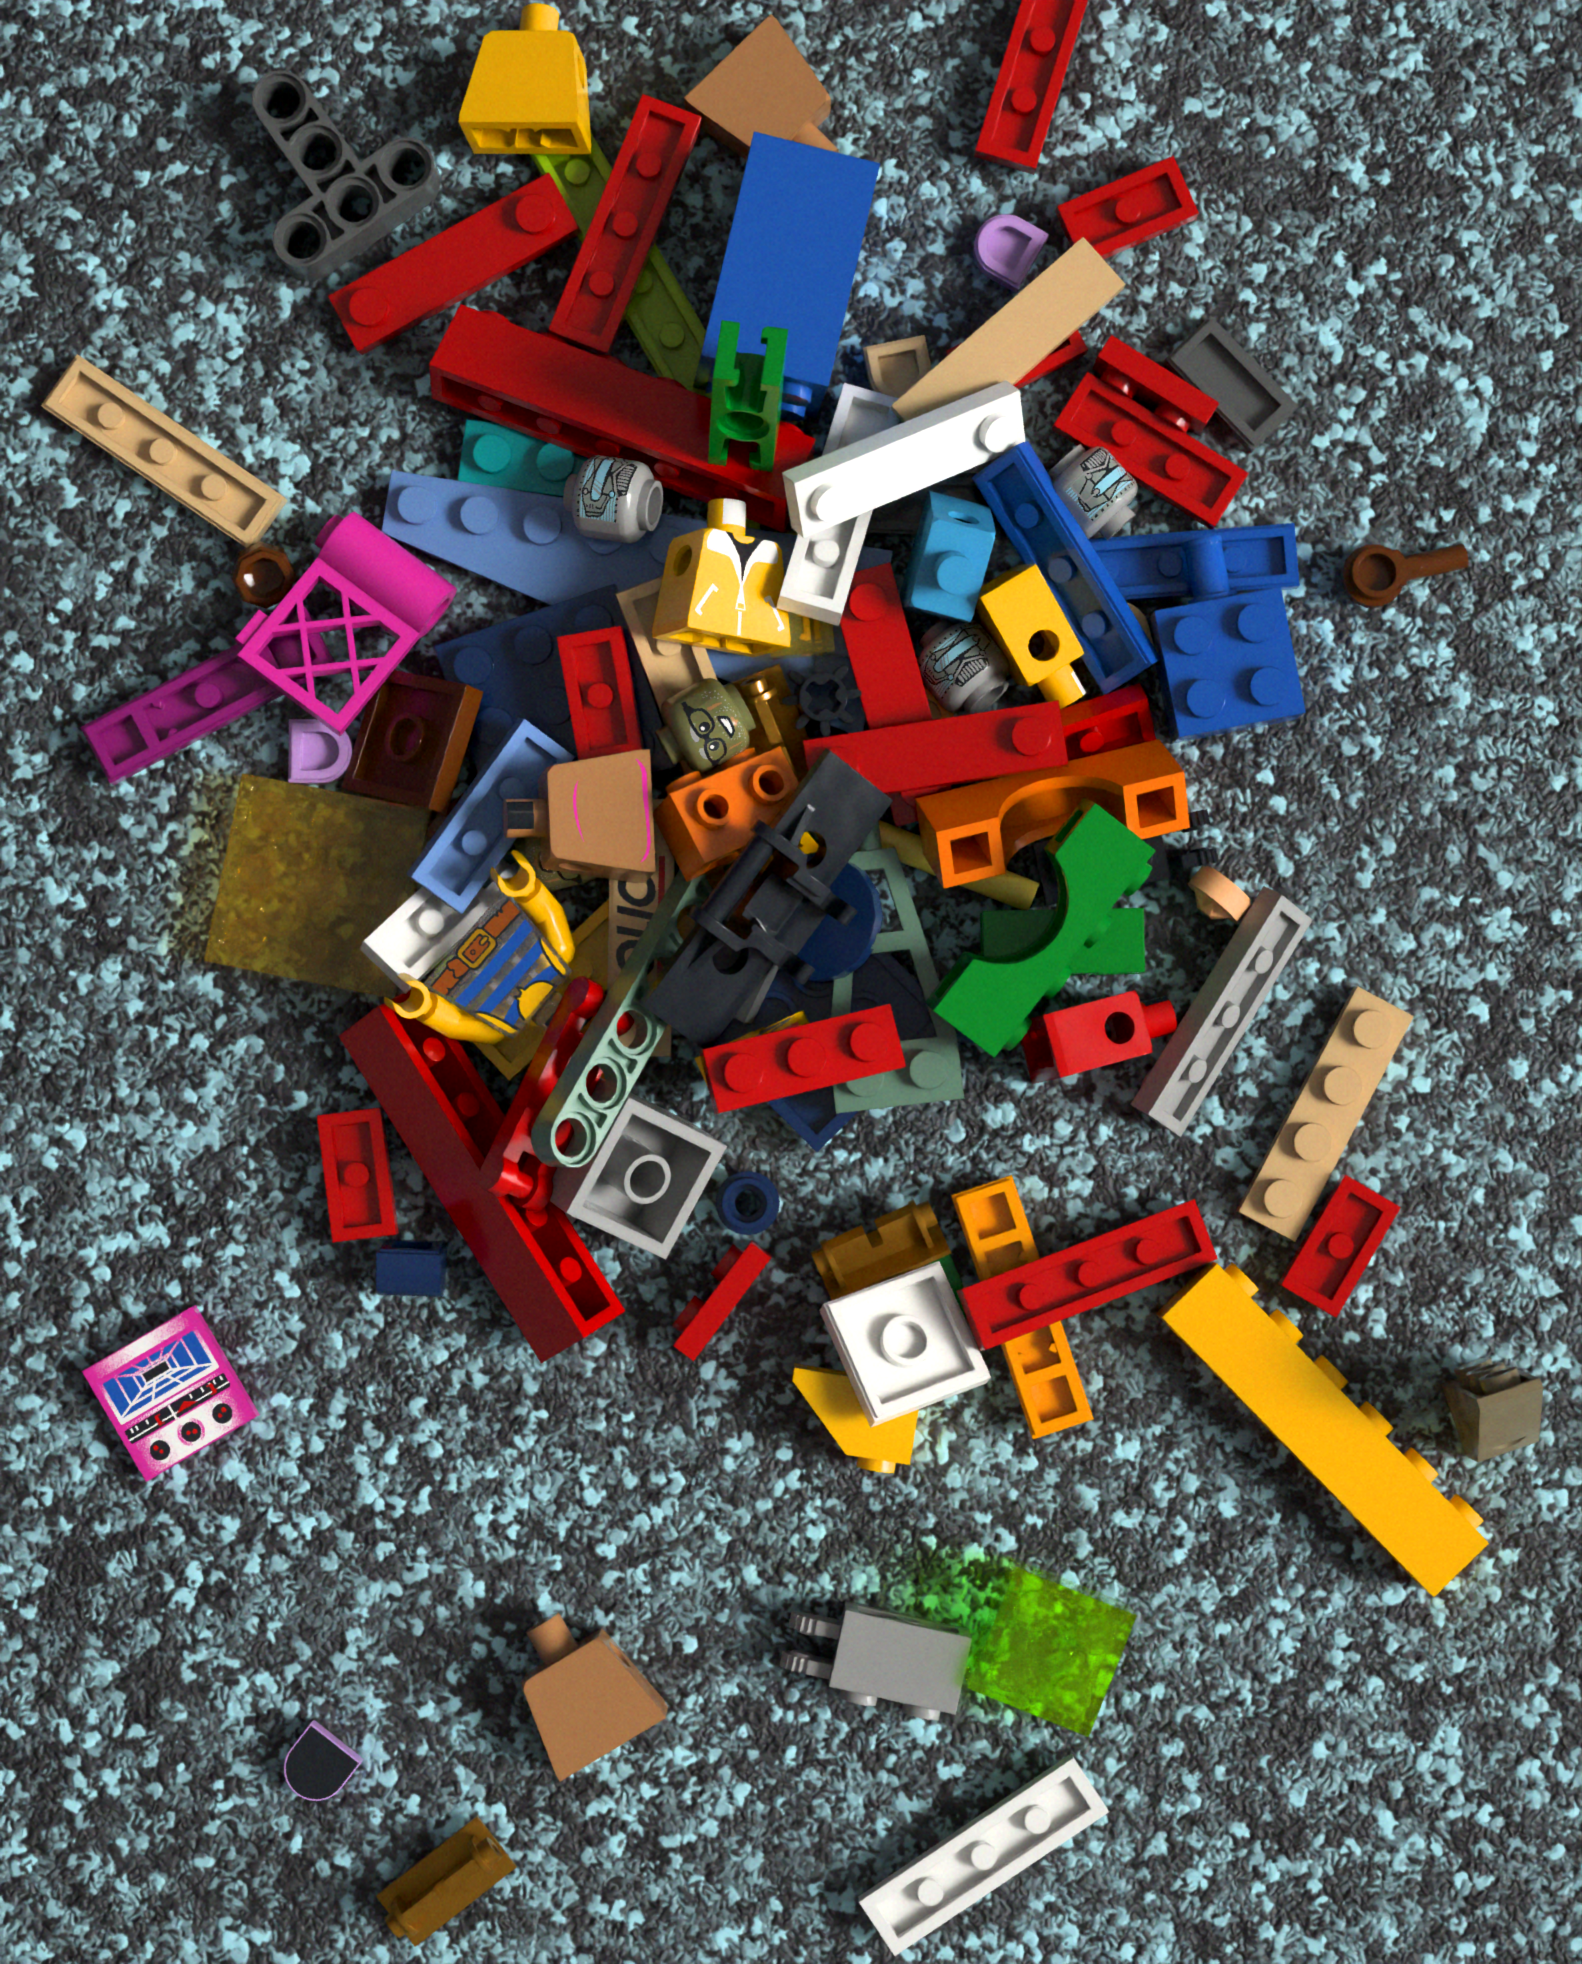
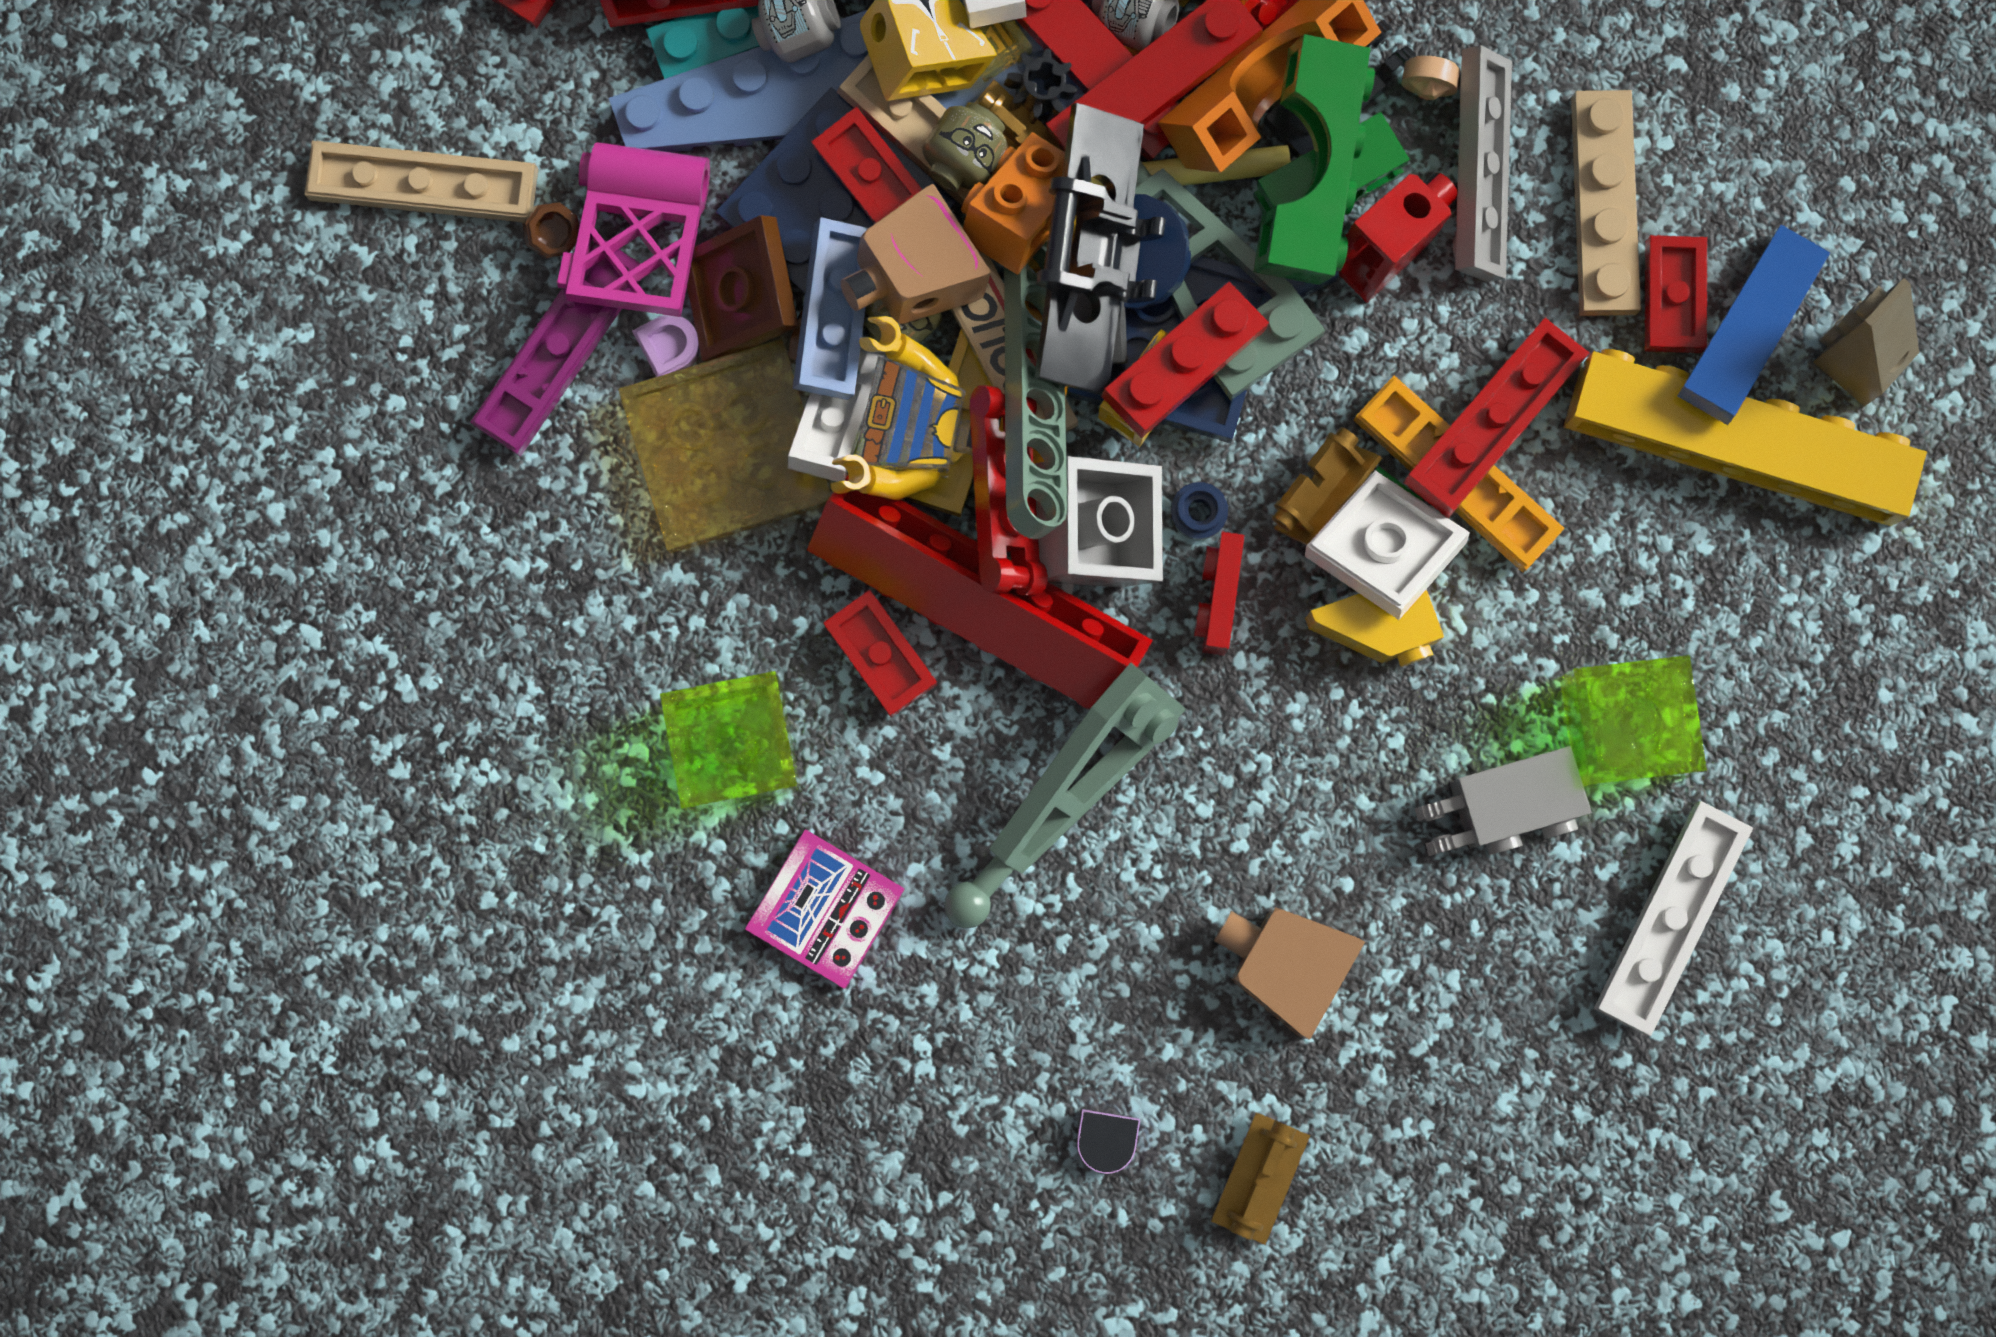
camera: 35 degrees left, 5 degrees down
dark blue brick [376,1239,447,1297] -> none
none -> clear neon green brick [660,671,802,814]
none -> sand green plate [944,663,1186,928]
none -> blue tile [1677,225,1830,425]

